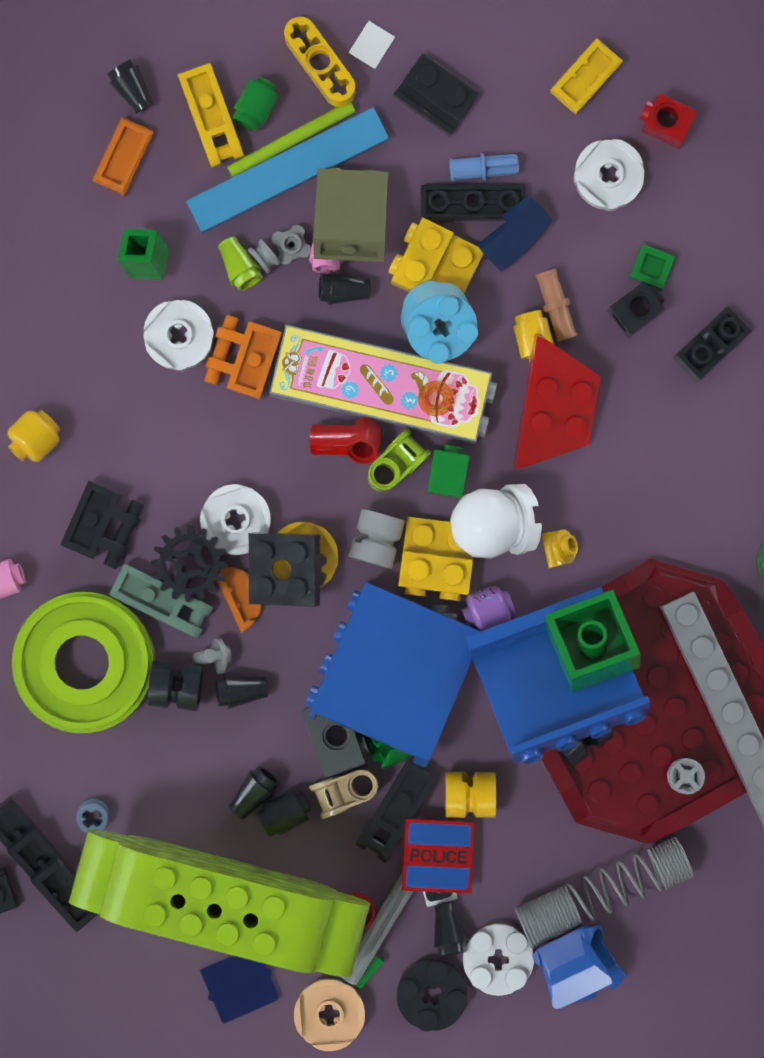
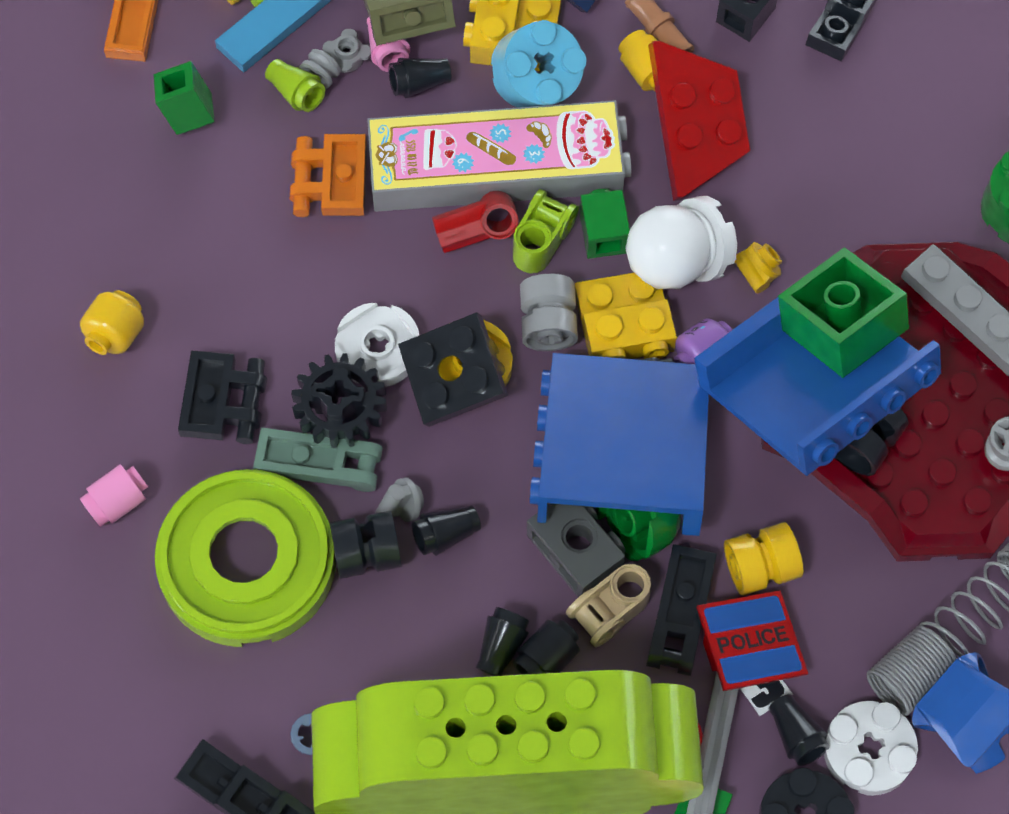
camera: 20 degrees left, 20 degrees down
white plate [144,300,214,371] -> none
orange tile [217,567,261,633] -> none
clear orange plate [418,381,454,417] -> none

